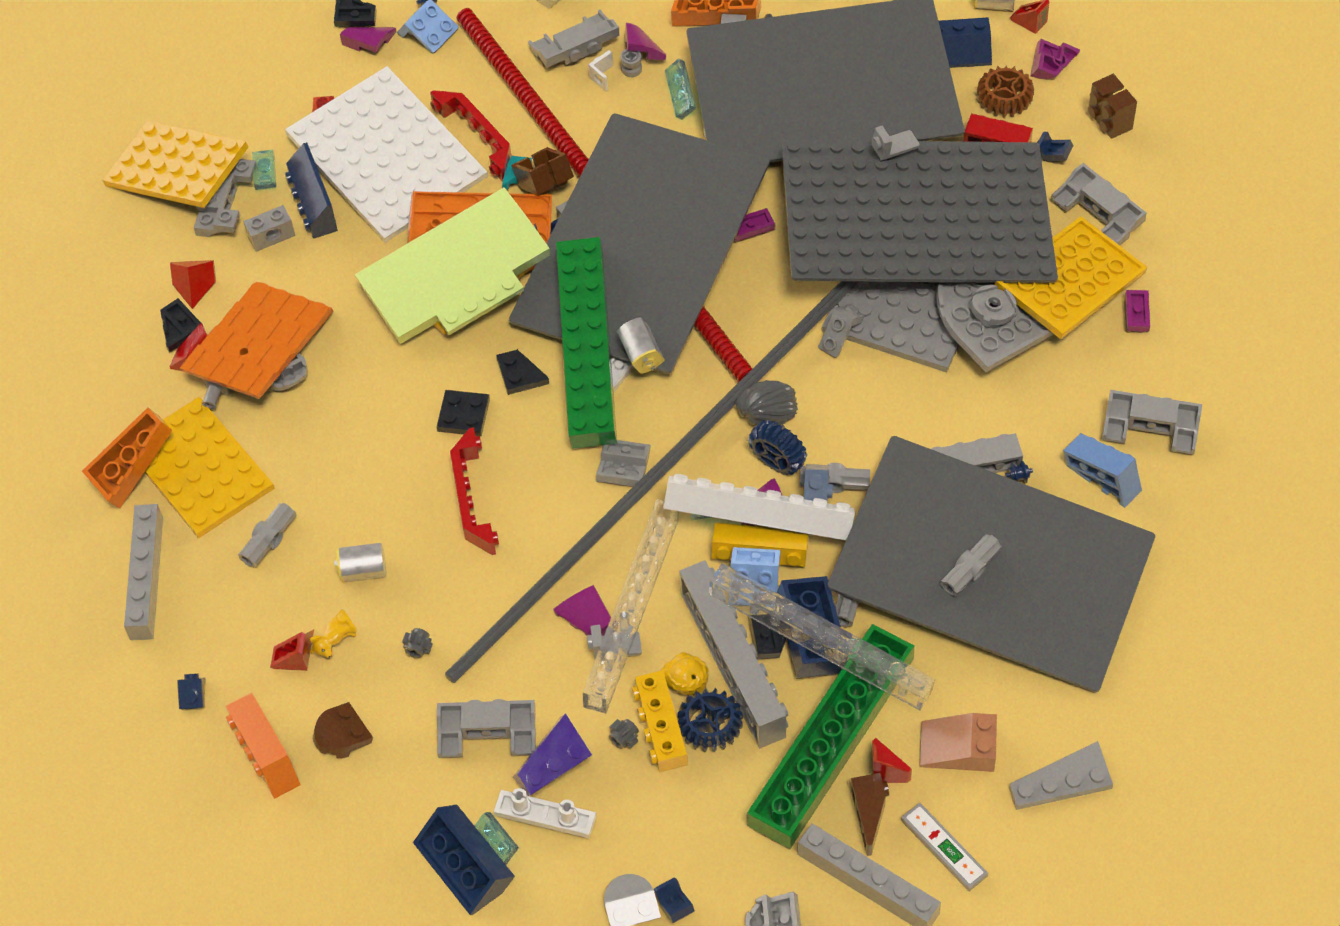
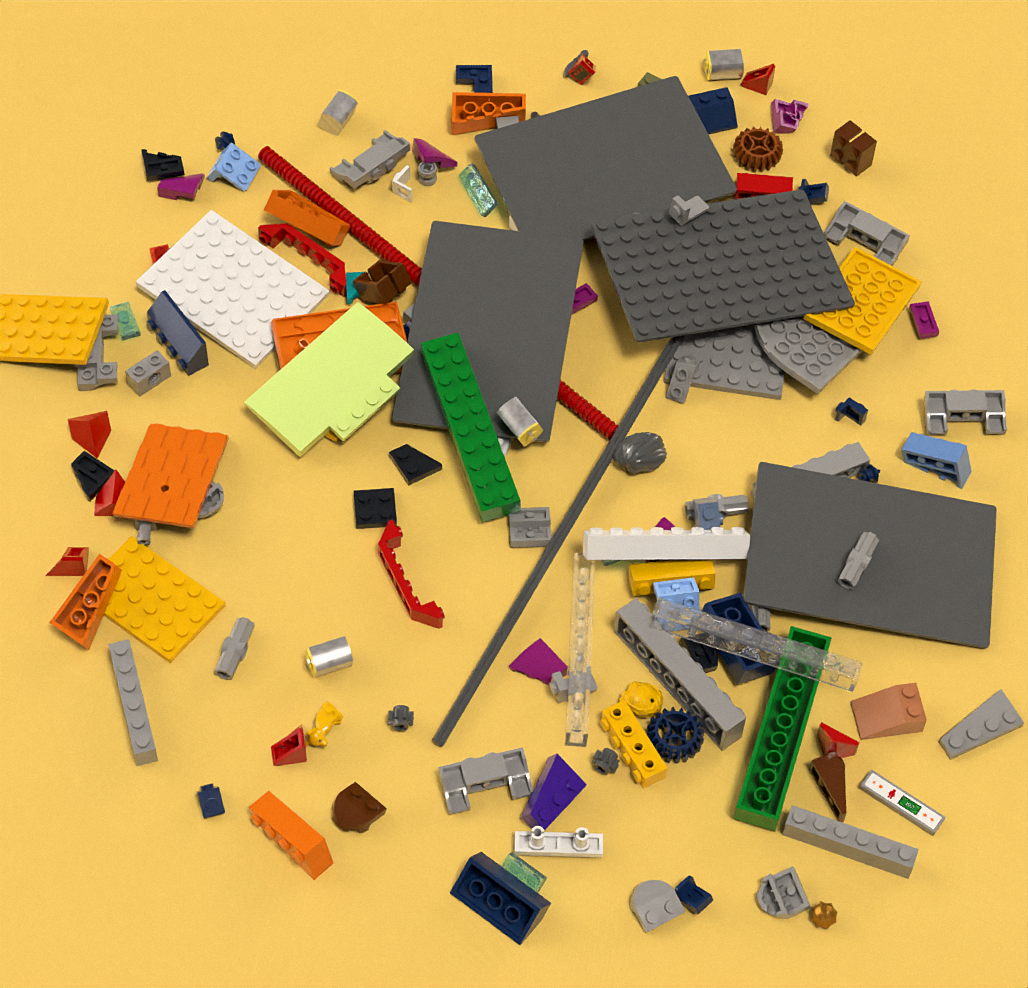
camera: 20 degrees left, 0 degrees up
dark blue gear [748,420,808,475] -> none
light grey plate [971,285,1017,327] -> none
none -> red slope [45,547,89,576]
none -> orange wedge [264,190,350,247]
none -> dark blue bracket [835,397,868,426]

